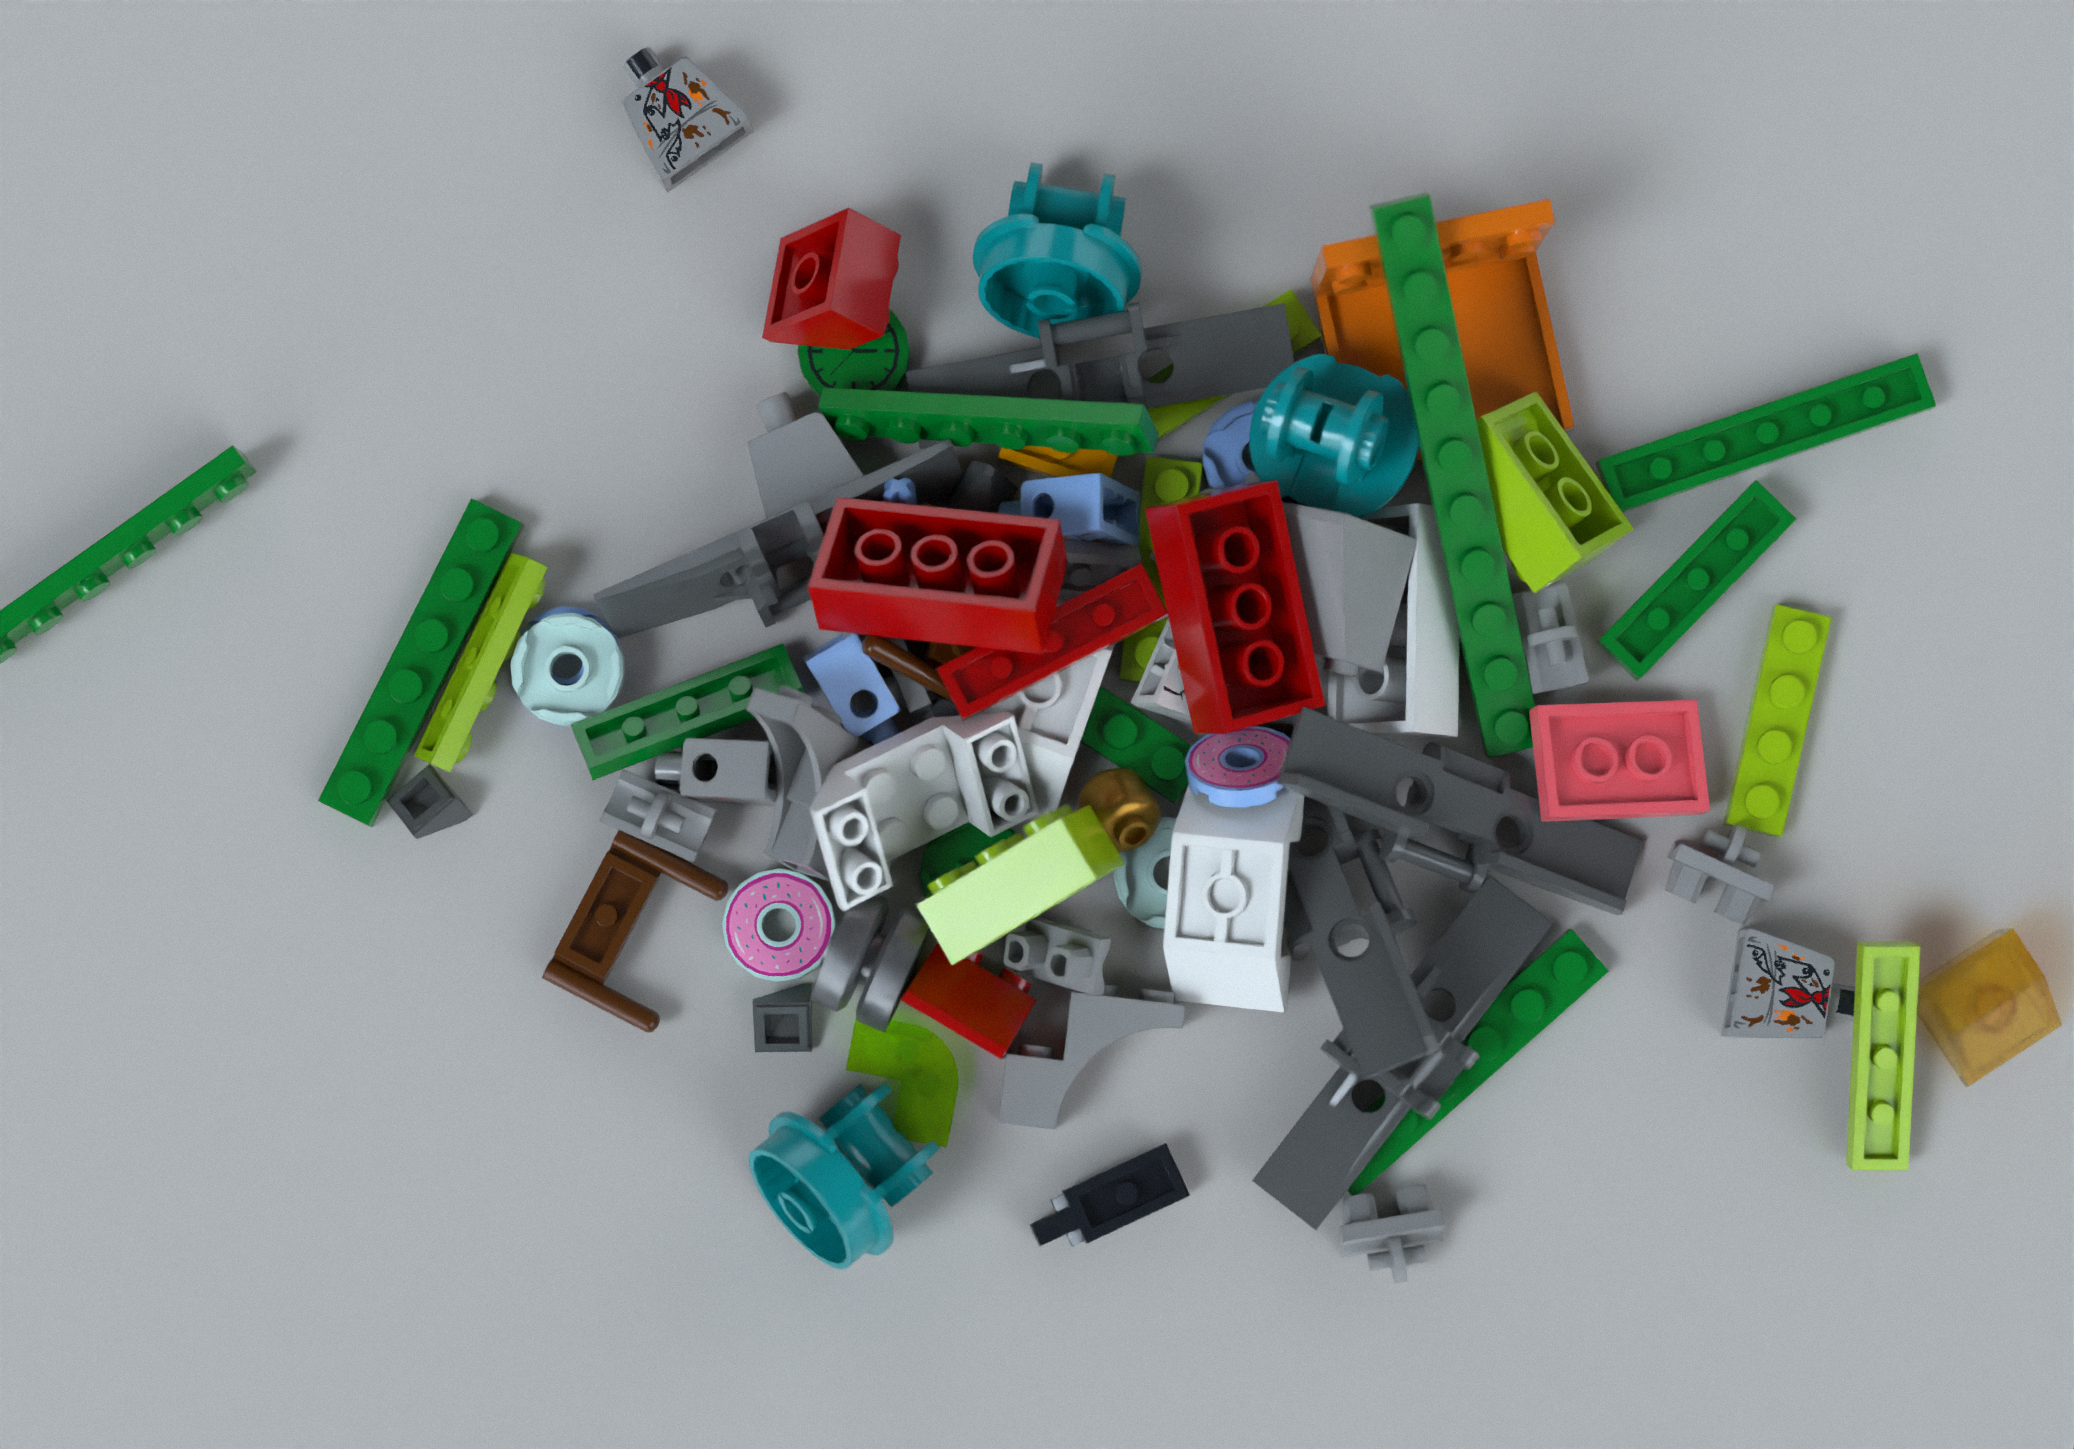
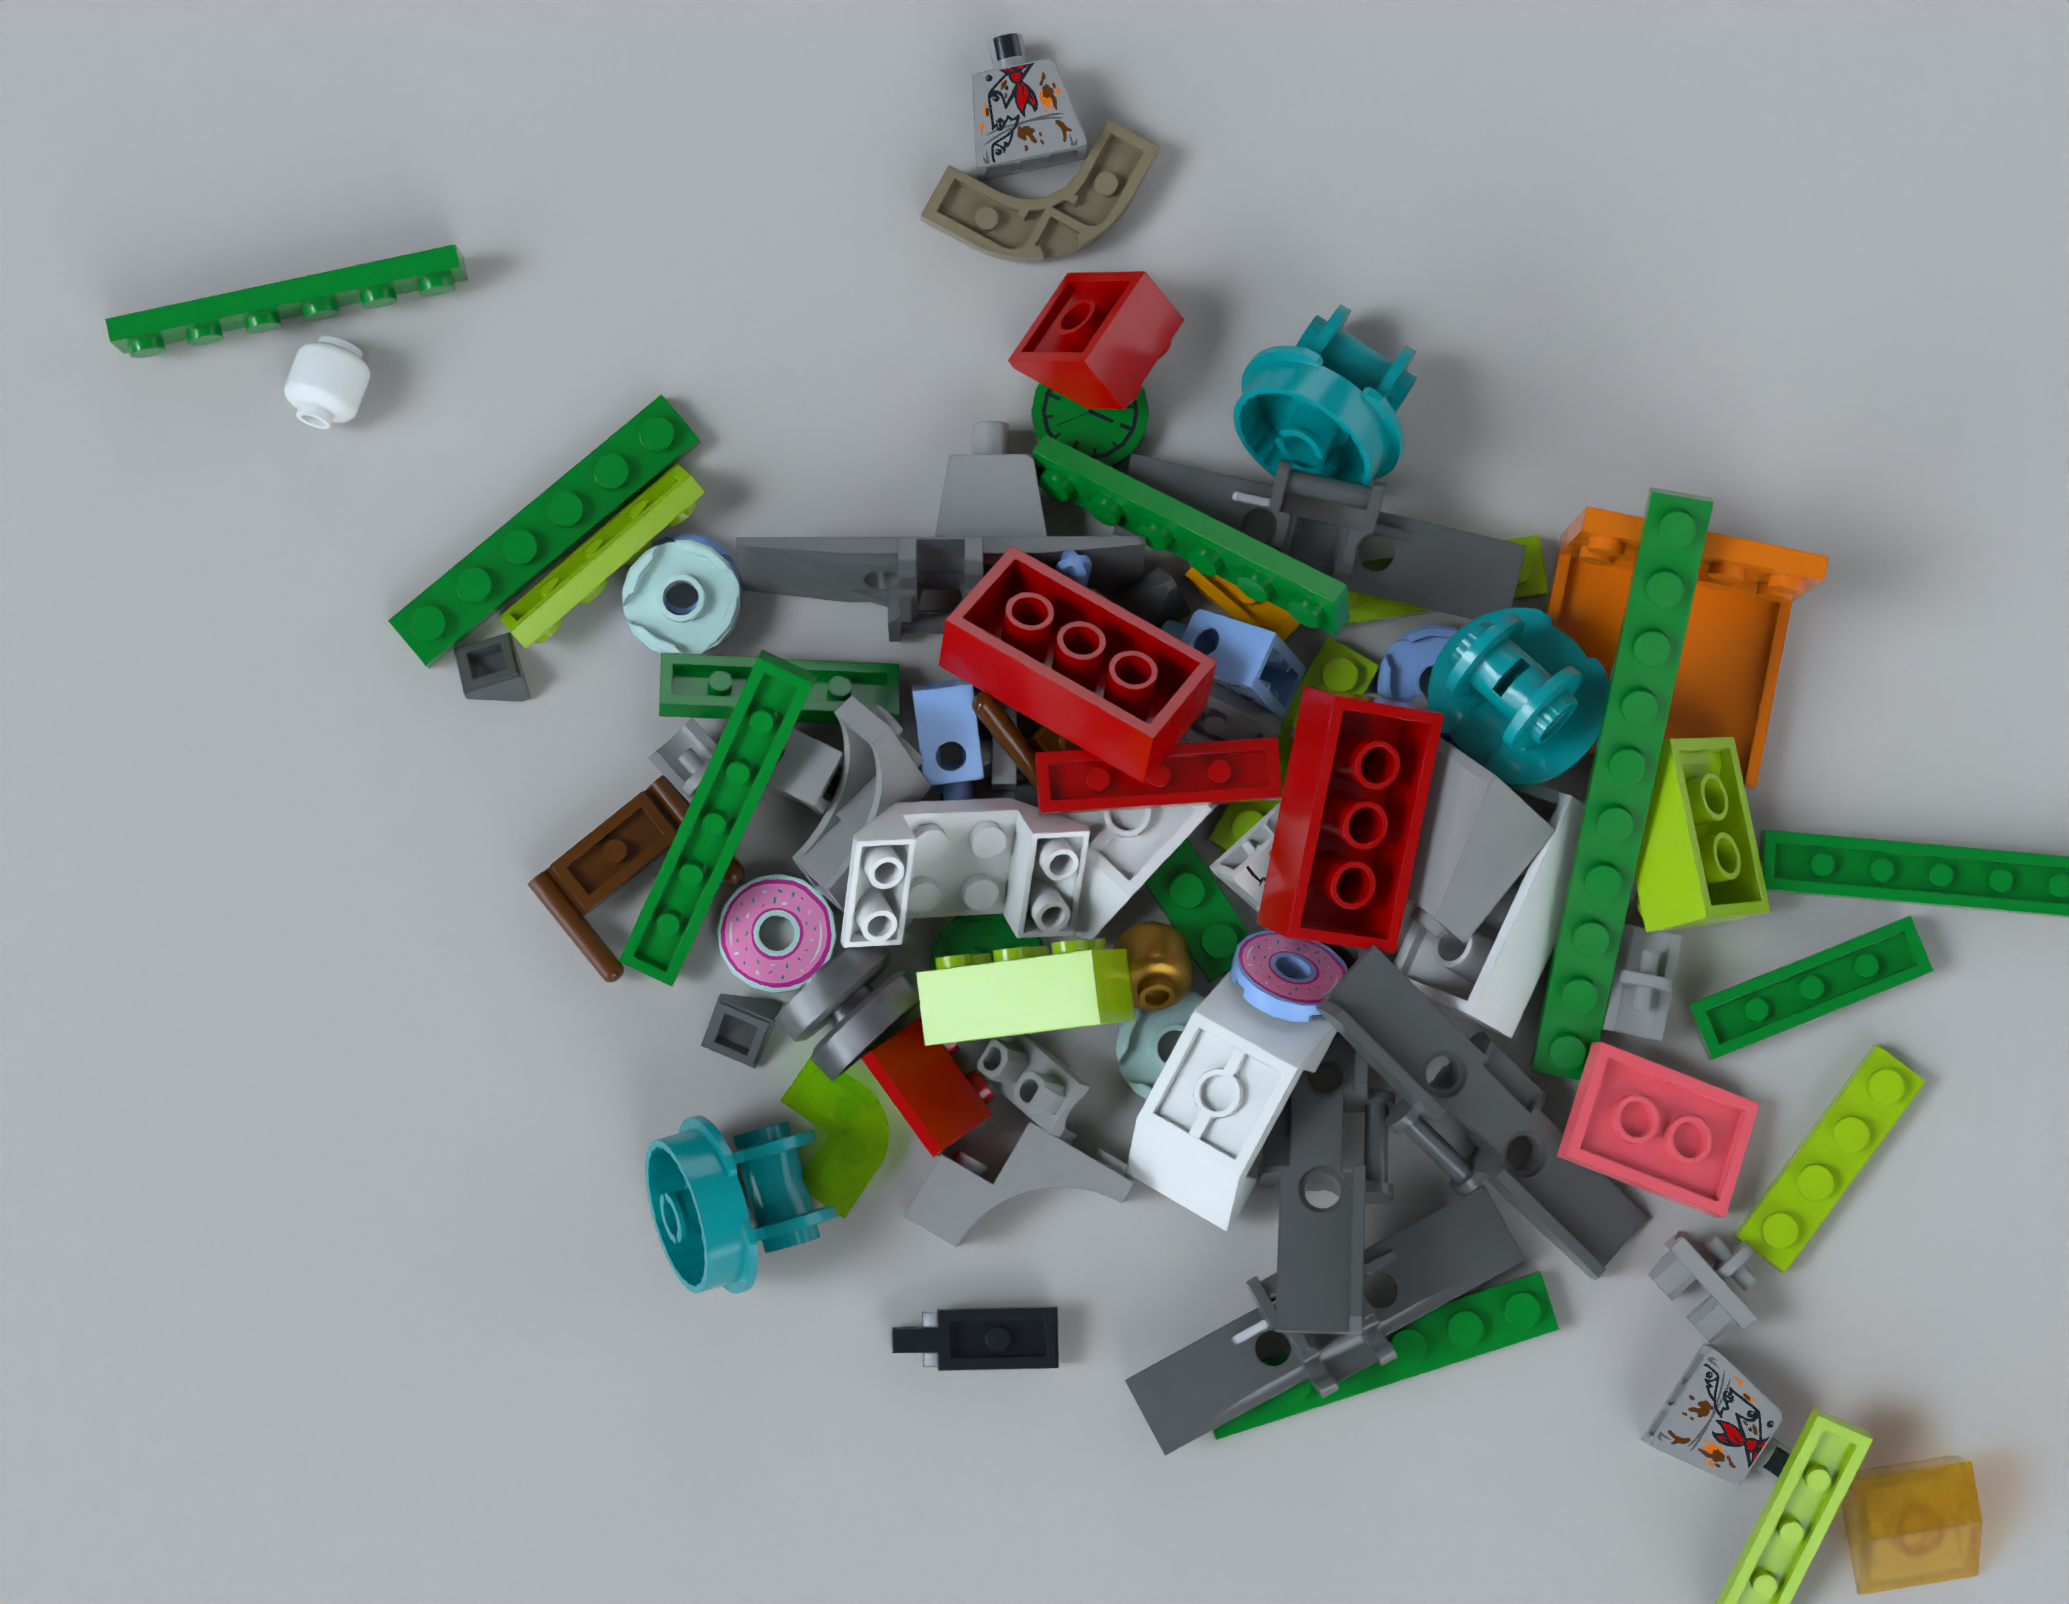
camera: 20 degrees right, 0 degrees up
light grey hips [1339,1184,1445,1284] -> none
none -> white head [284,336,371,429]
none -> green plate [618,649,818,987]
none -> dark tan plate [921,119,1160,263]

